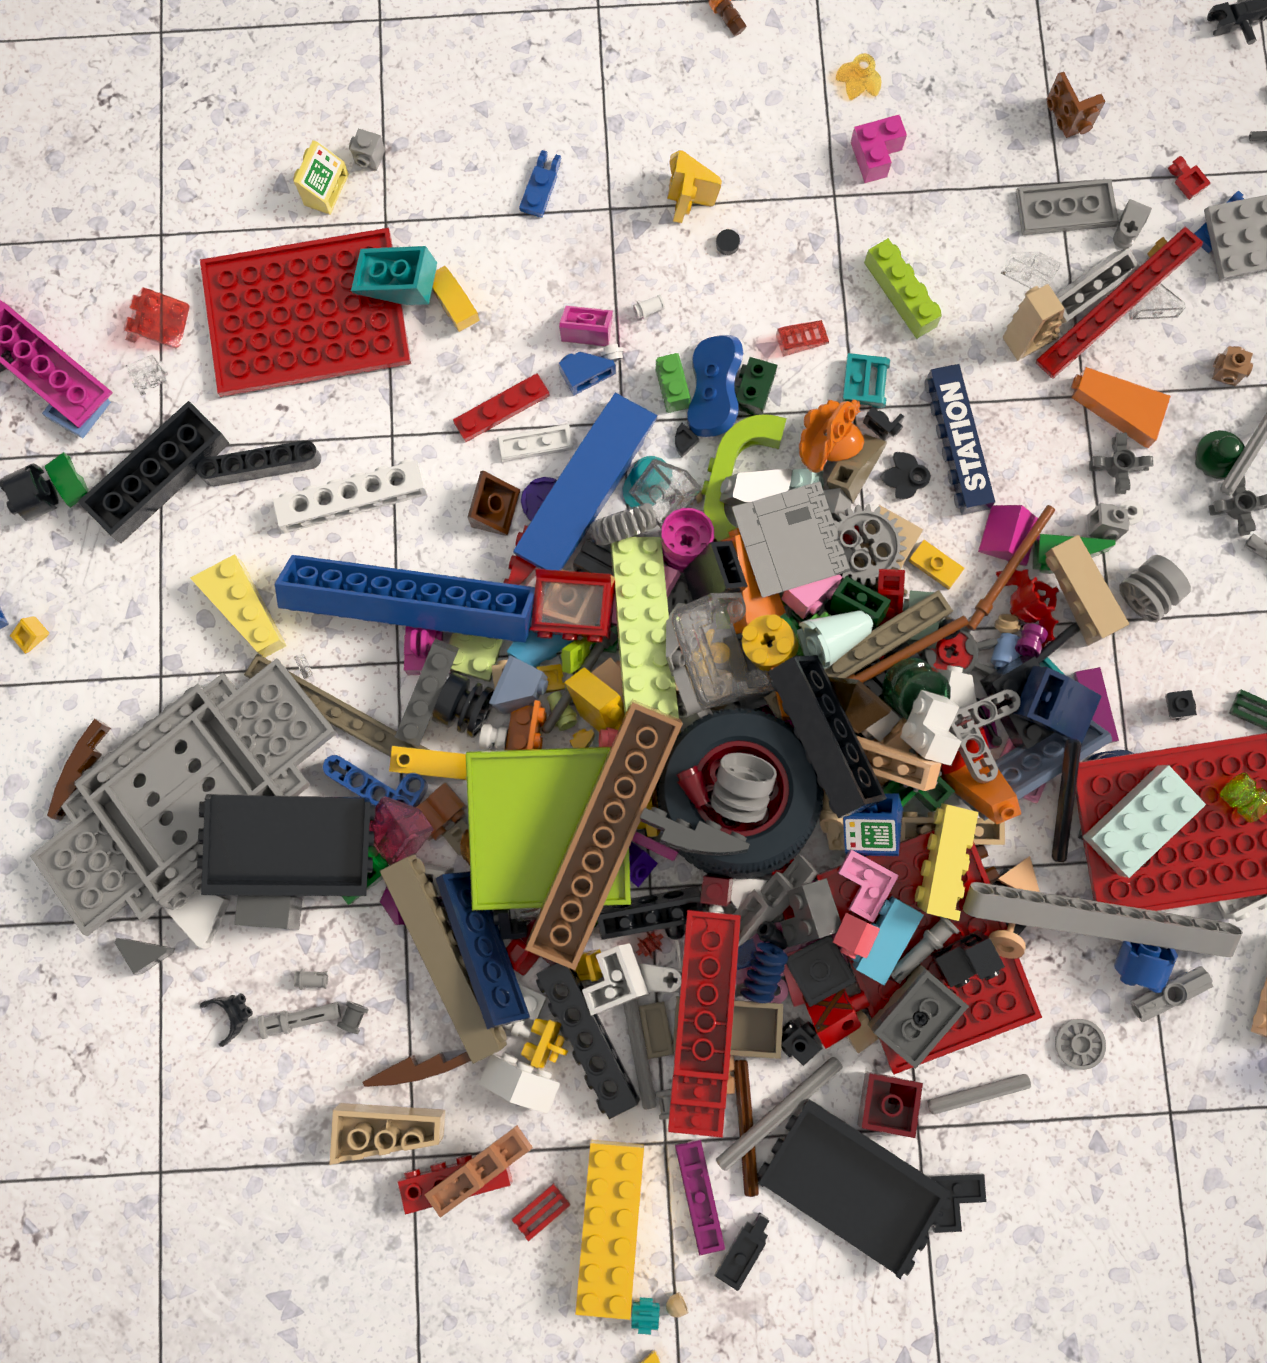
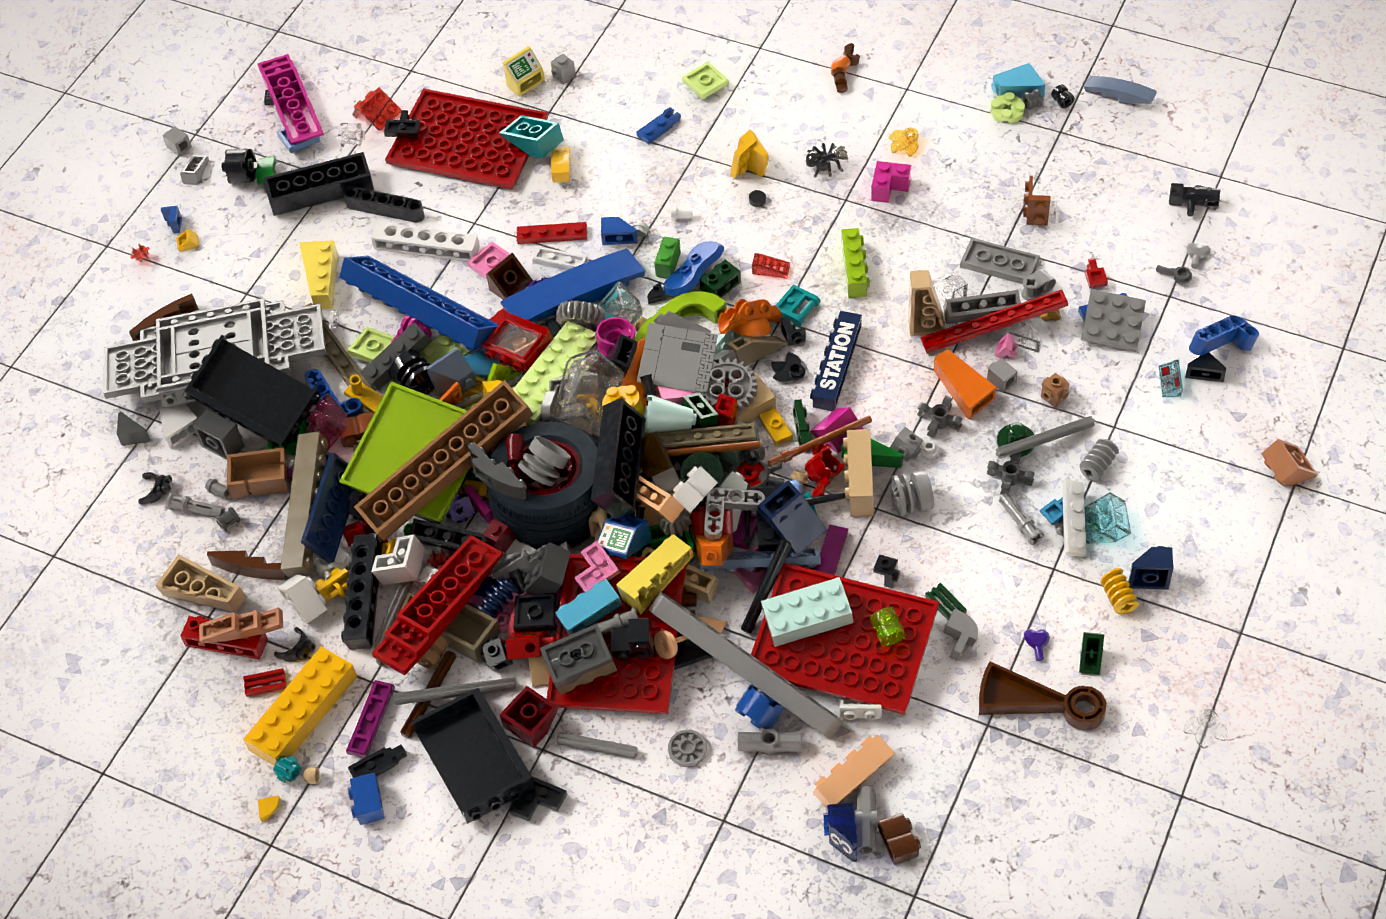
camera: 30 degrees right, 25 degrees down
dark pink slope [559,305,613,346] -> none
coral brick [833,913,880,959] -> none
magenta wheel [1015,623,1048,658] -> none
none -> medium nougat piece [227,448,289,499]
none -> black helmet [274,627,316,662]
none -> yellowish green plate [347,327,394,363]
none -> blue brick [347,773,385,825]
none -> black hinge [384,110,421,138]
none -> bright pink plate [467,242,510,280]
none -> black pin [640,374,658,406]
none -> yellowish green plate [682,62,729,100]
none -> dark green hinge [793,399,812,452]
none -> animal [806,143,848,178]
none -> light grey brick [987,358,1018,392]
none -> bright pink tile [995,333,1018,359]

